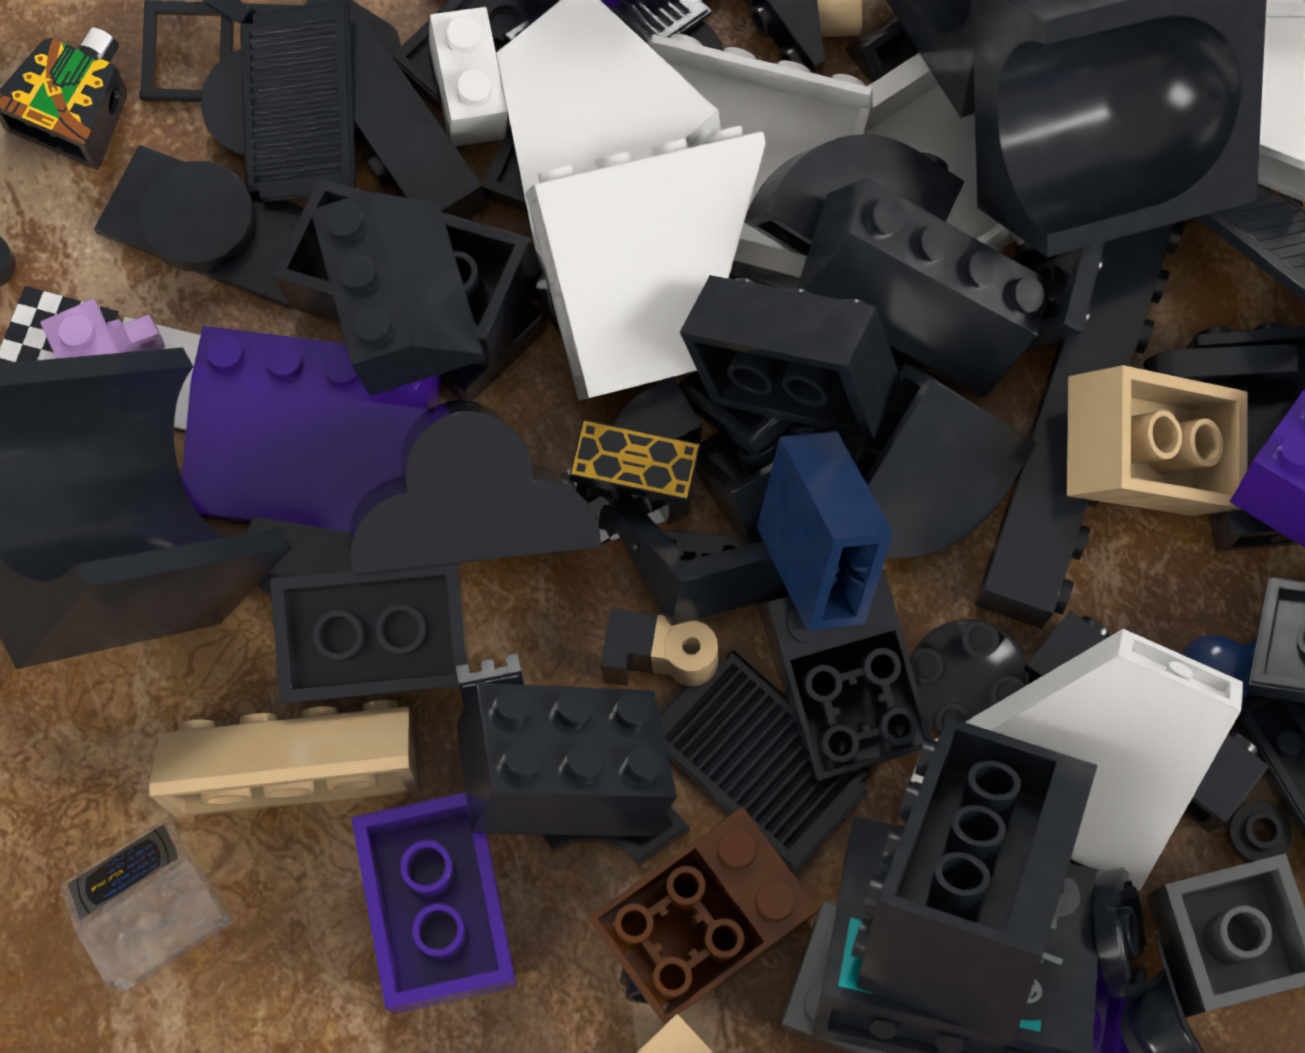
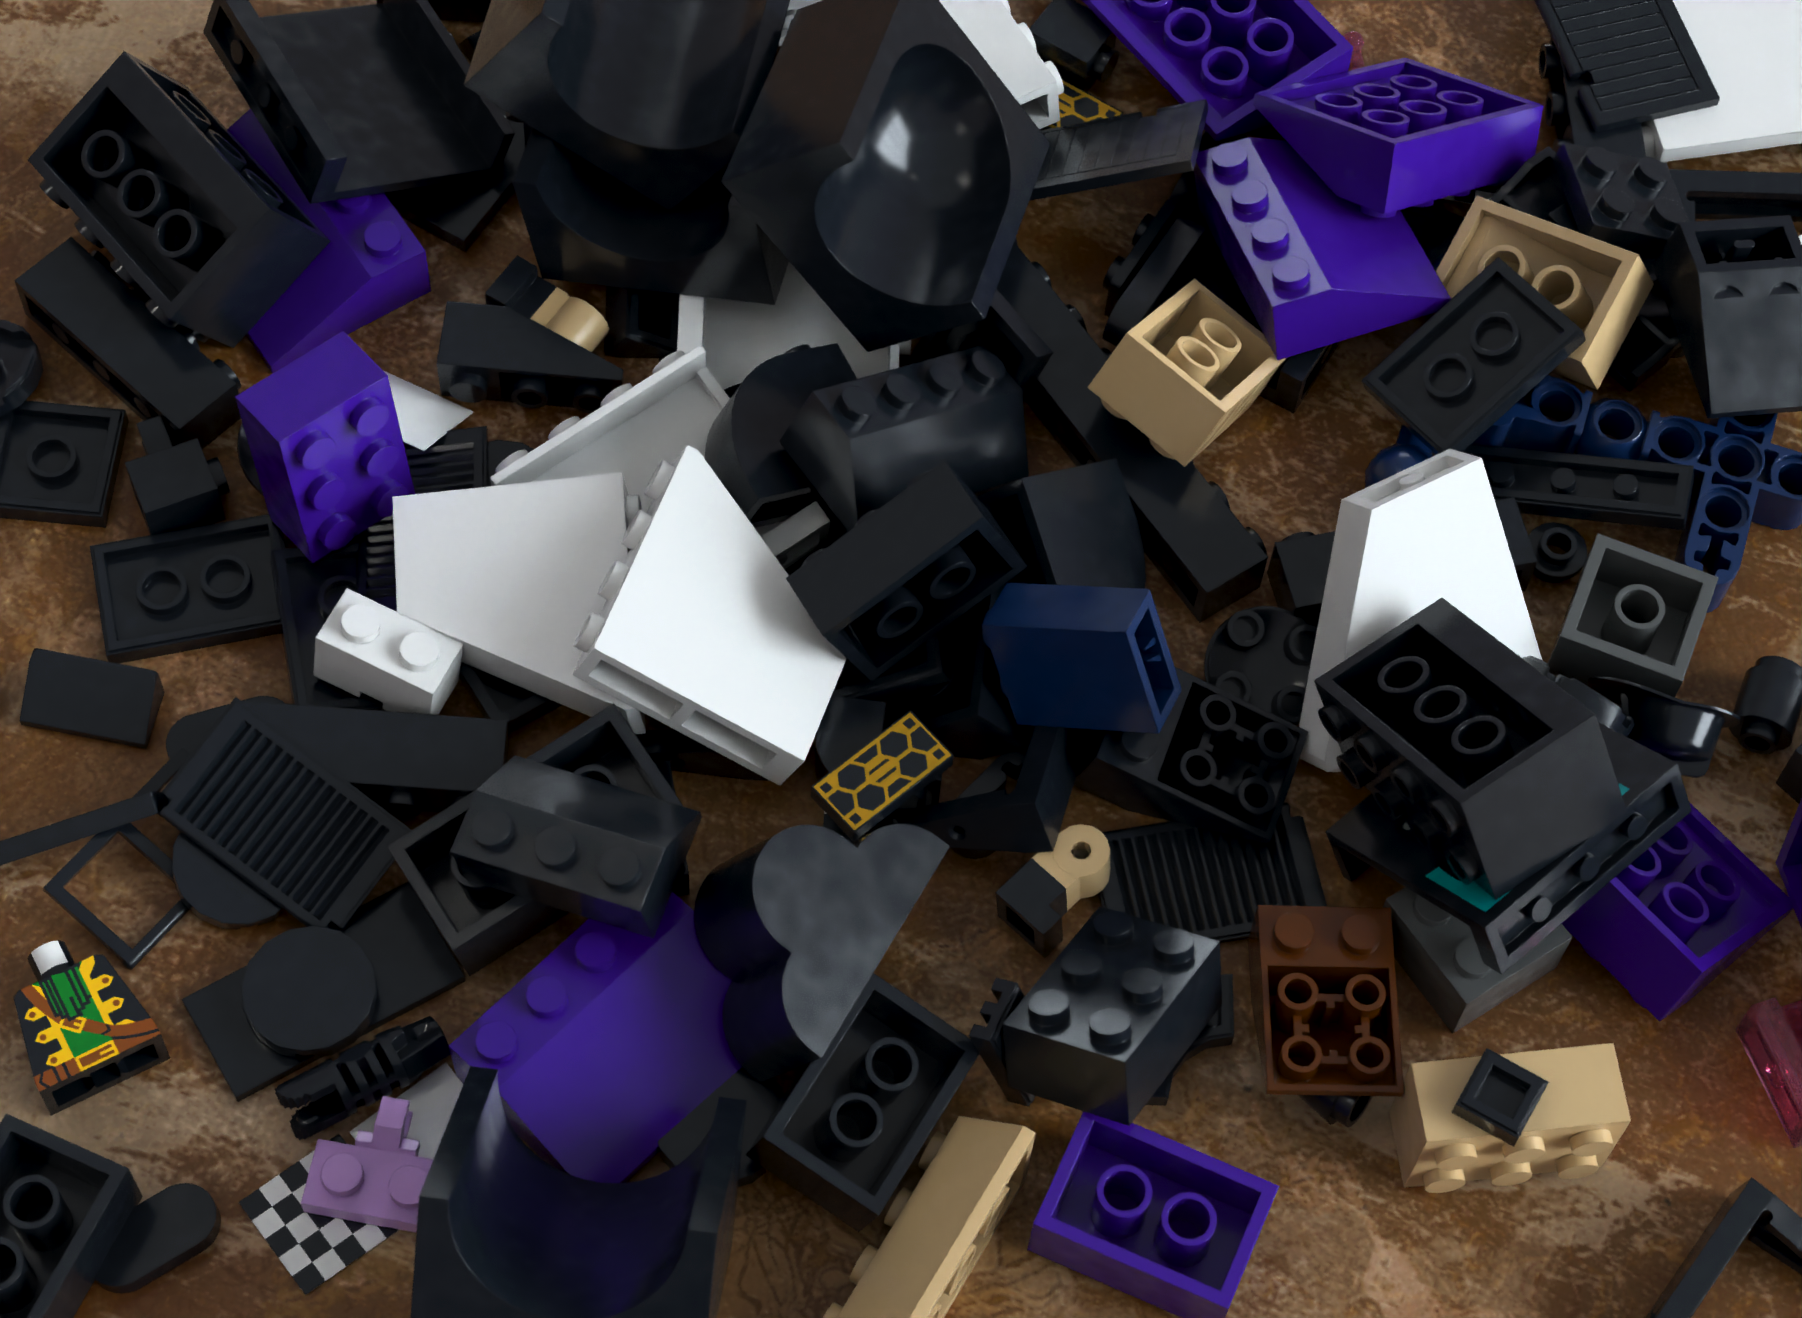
camera: 55 degrees left, 10 degrees down
none -> black hinge [275,1016,451,1140]

